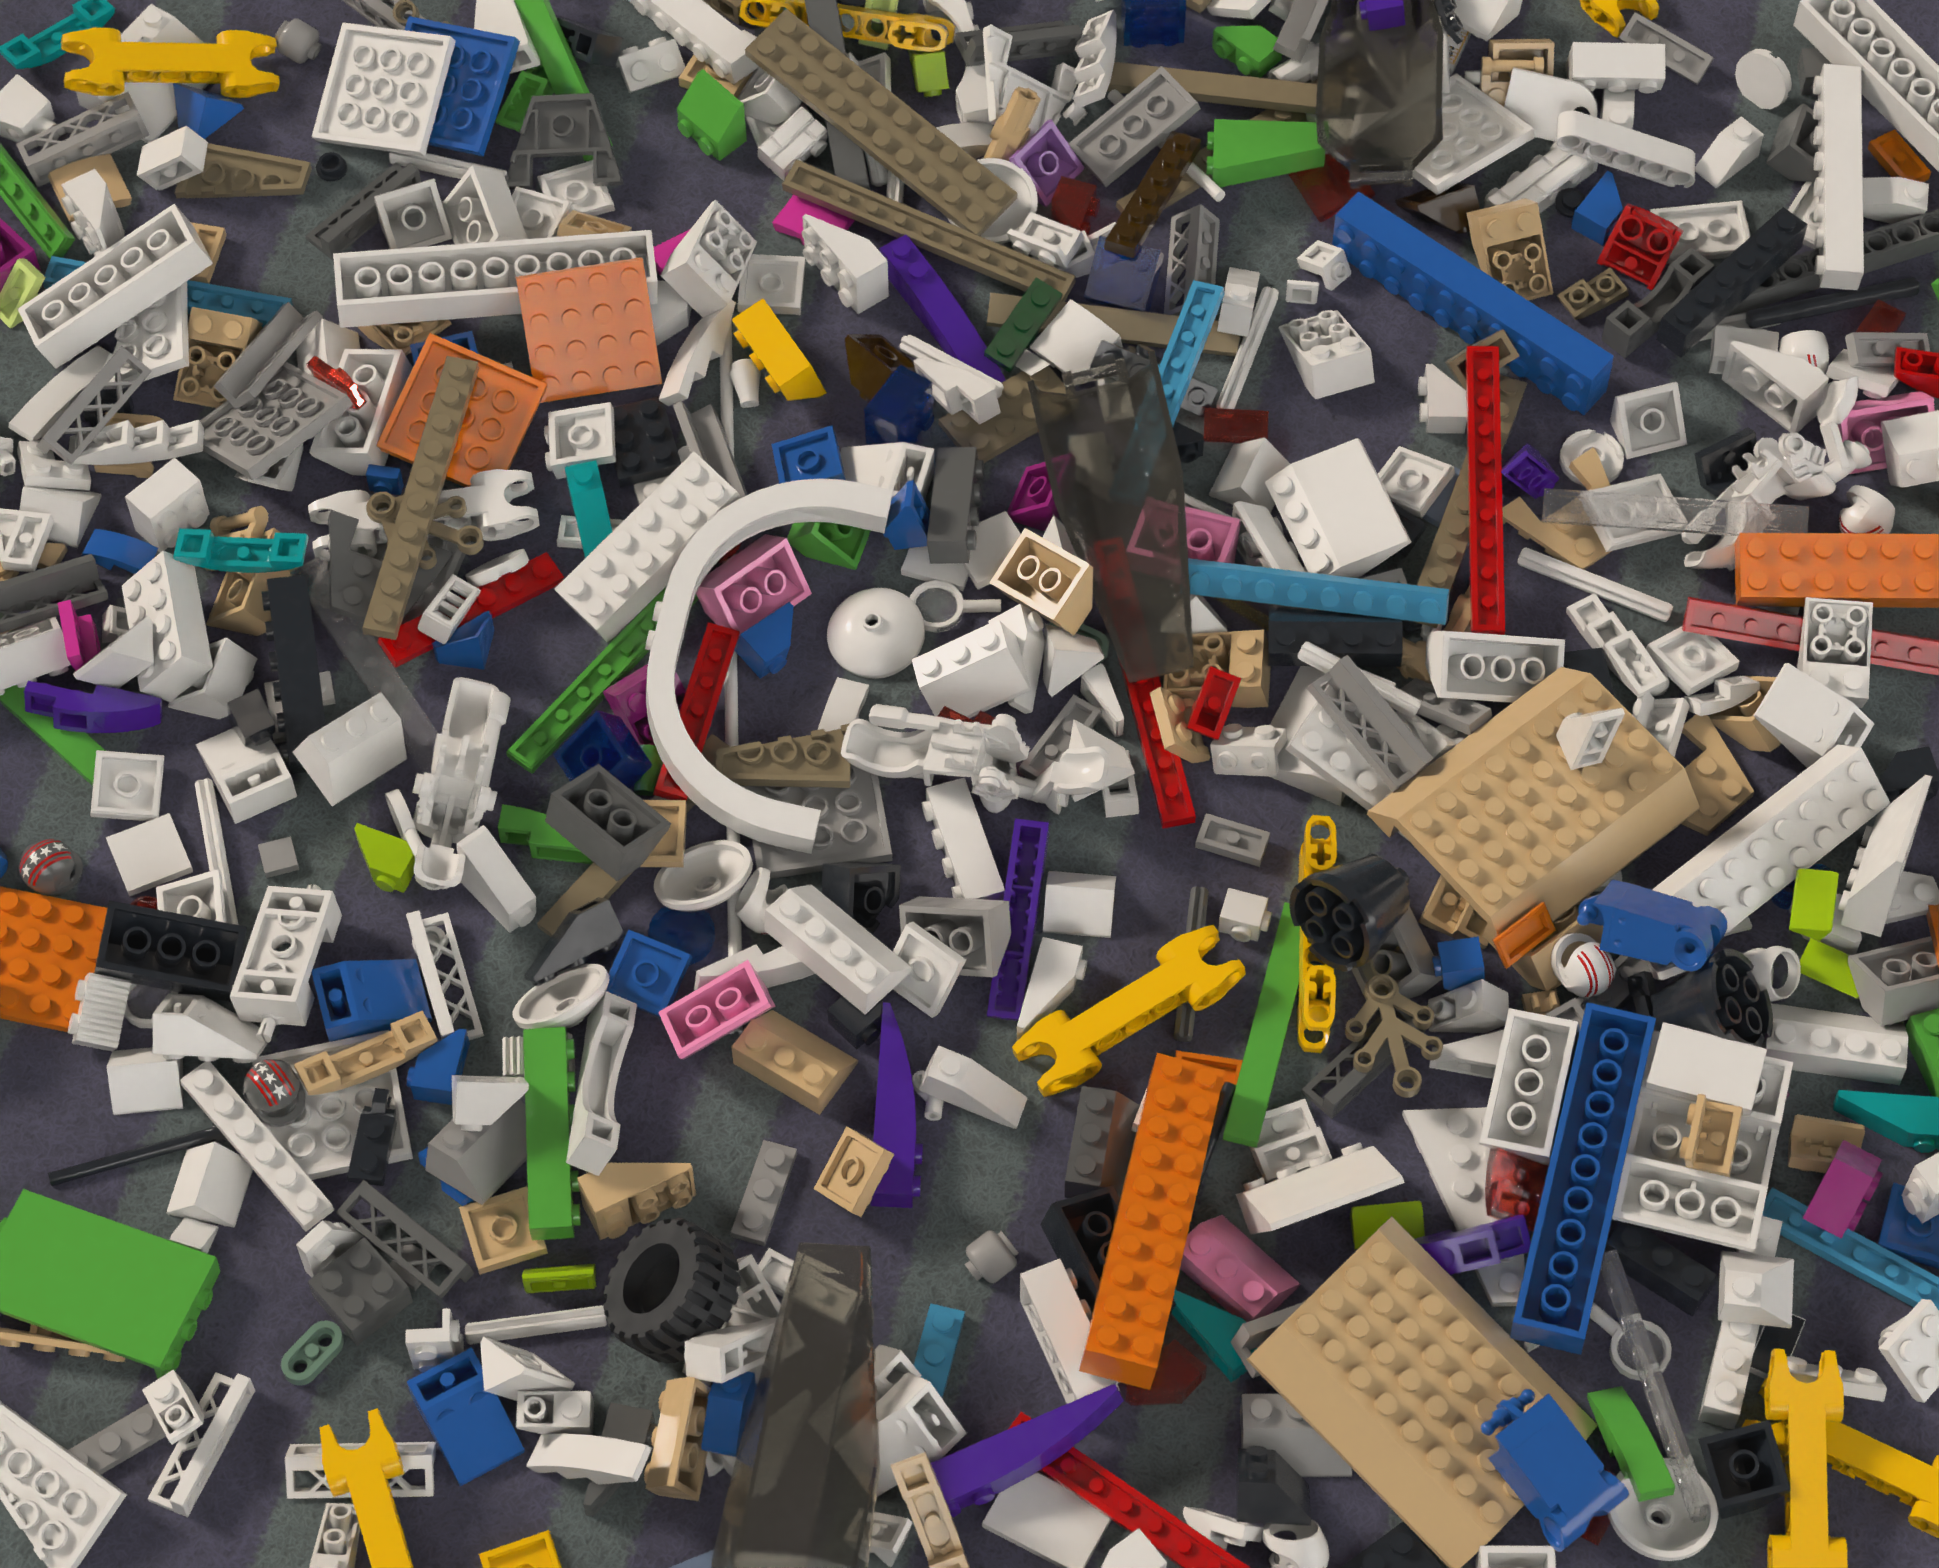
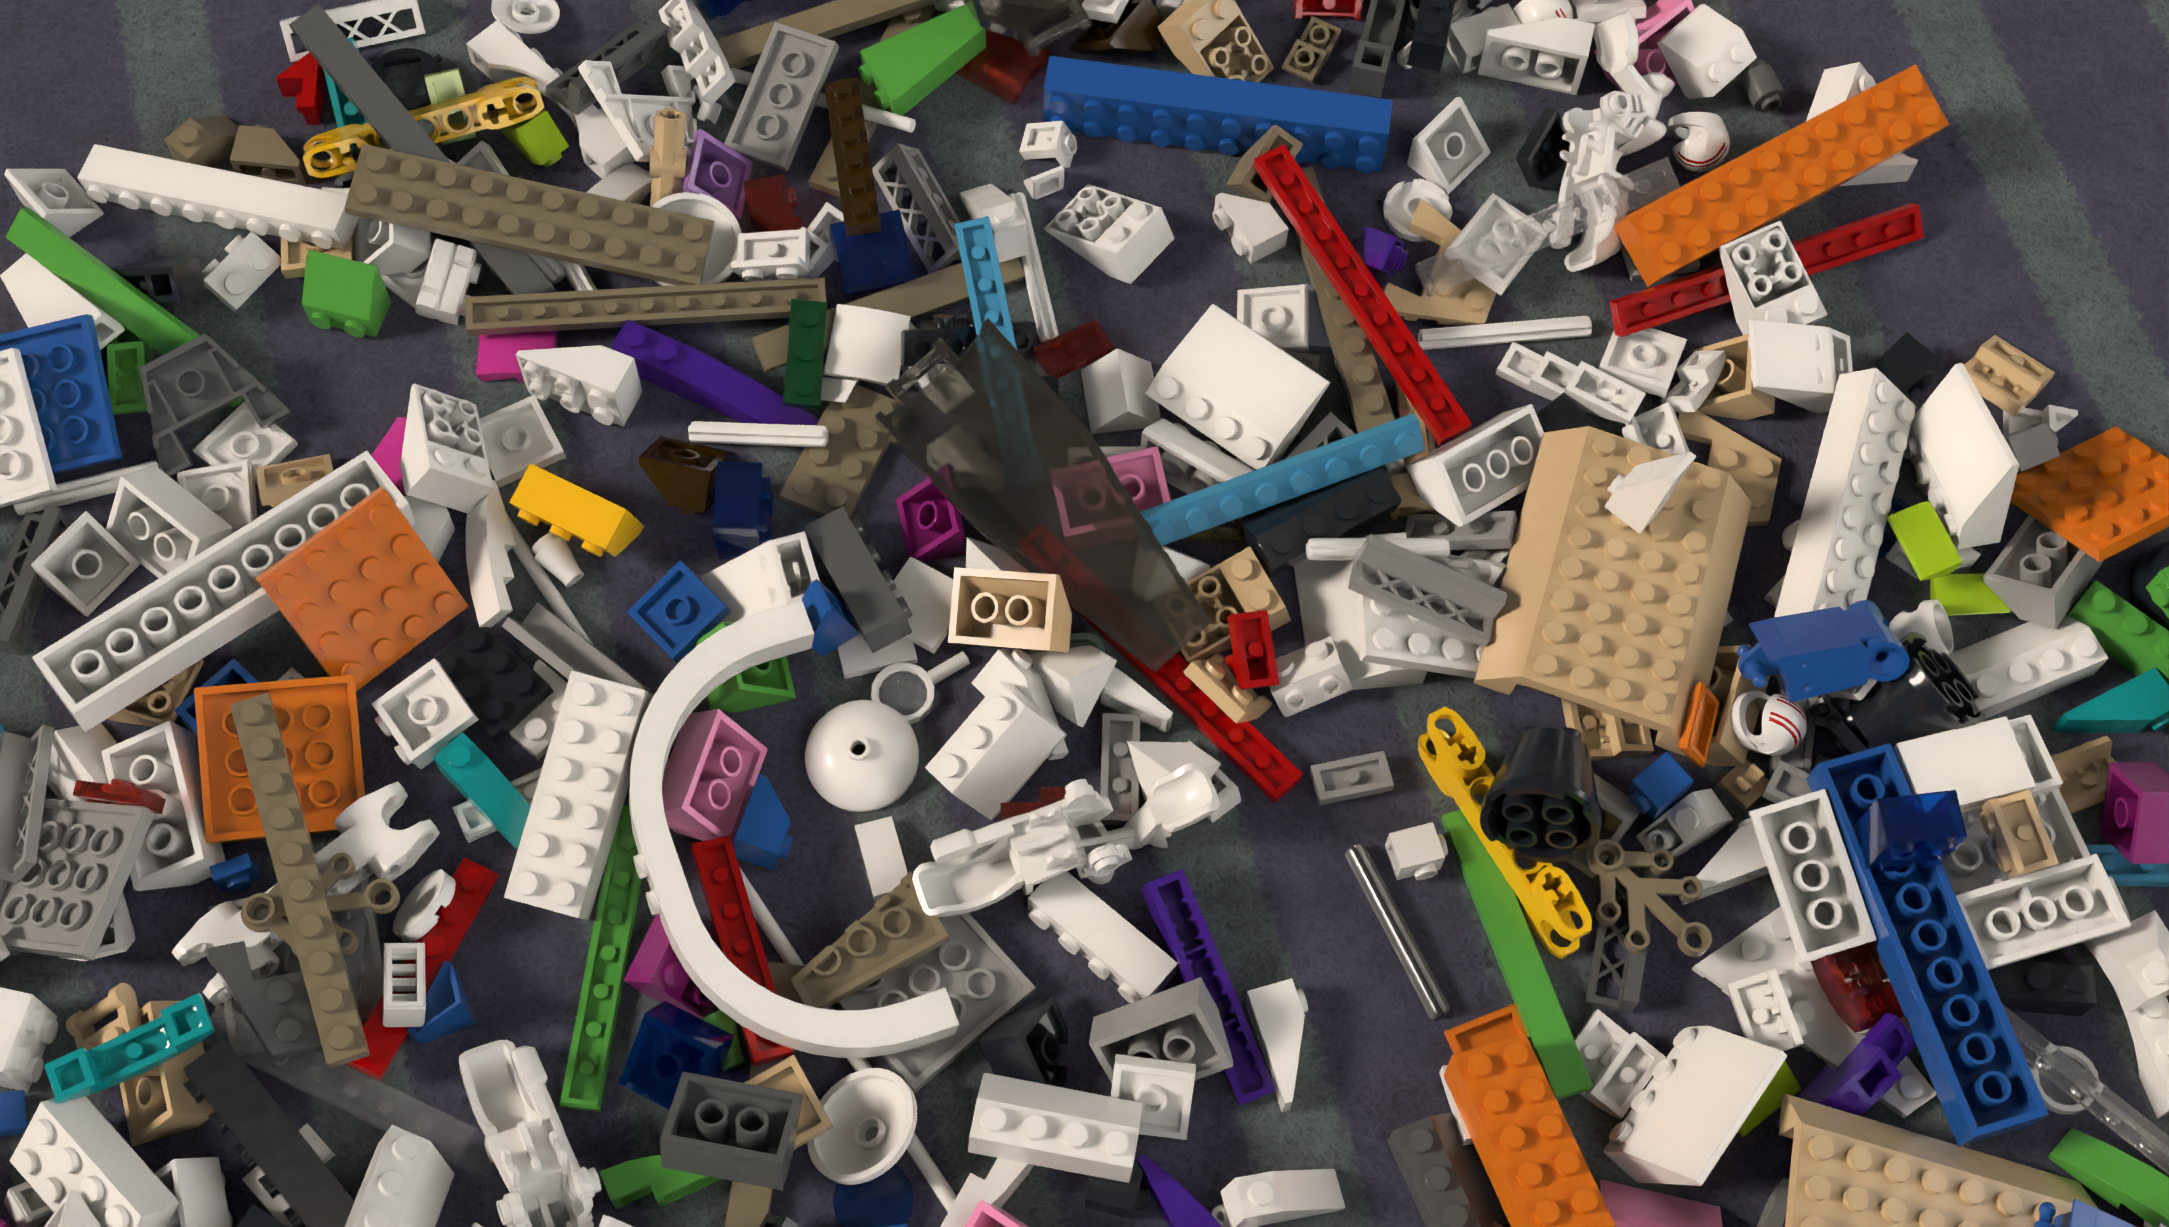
camera: 35 degrees left, 5 degrees up
white helmet [735,867,788,934] -> none
white slope [913,358,1001,425] -> none
yellow piece [1012,925,1246,1097] -> none
white slope [1043,871,1116,938] -> none
none -> white bracket [1726,967,1807,1052]
none -> clear blue brick [1856,790,1967,872]

